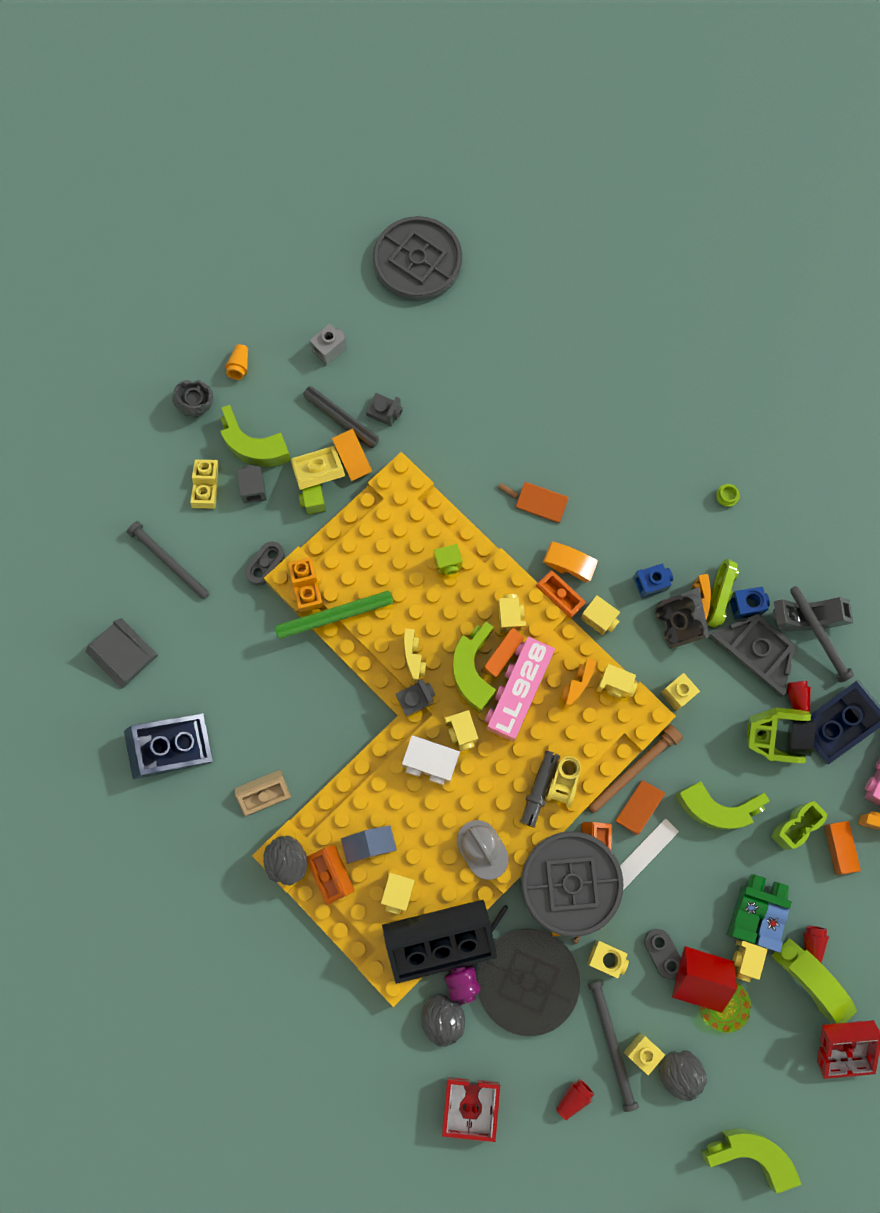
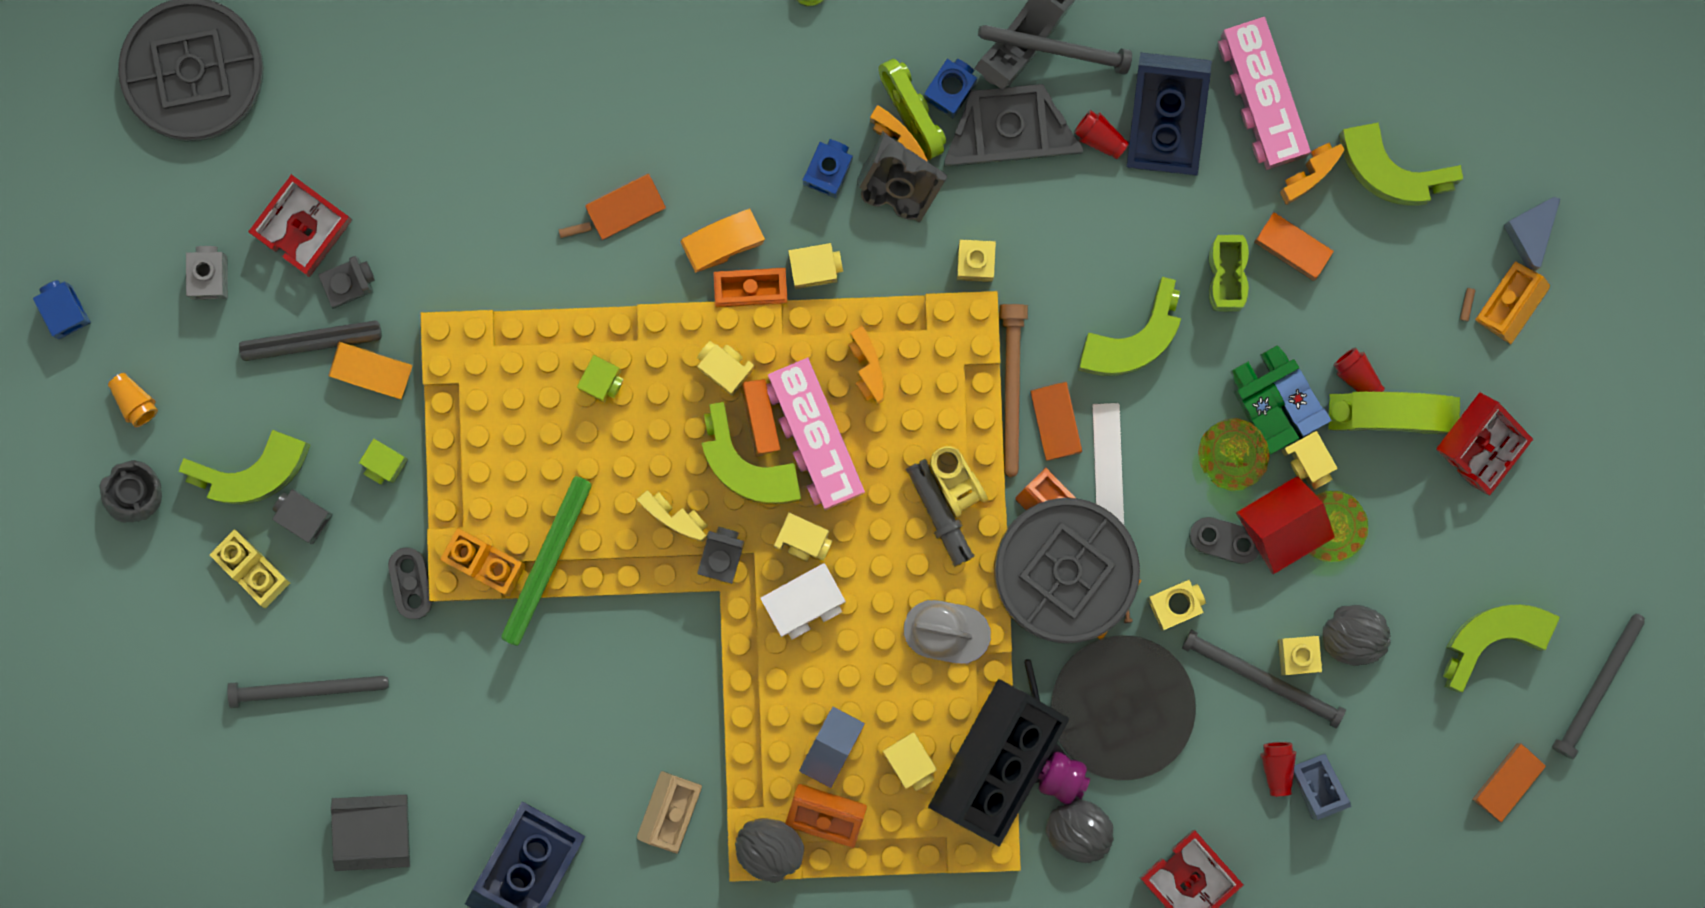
camera: 45 degrees left, 10 degrees up
light yellow tile [290,446,345,490] -> none
light yellow brick [596,664,637,698] -> none
lime piece [746,707,815,763] -> none
none -> blue brick [33,280,91,340]
none -> piece [248,174,352,278]
none -> clear neon green tile [1198,418,1270,491]
none -> sand blue slope [1294,754,1351,820]

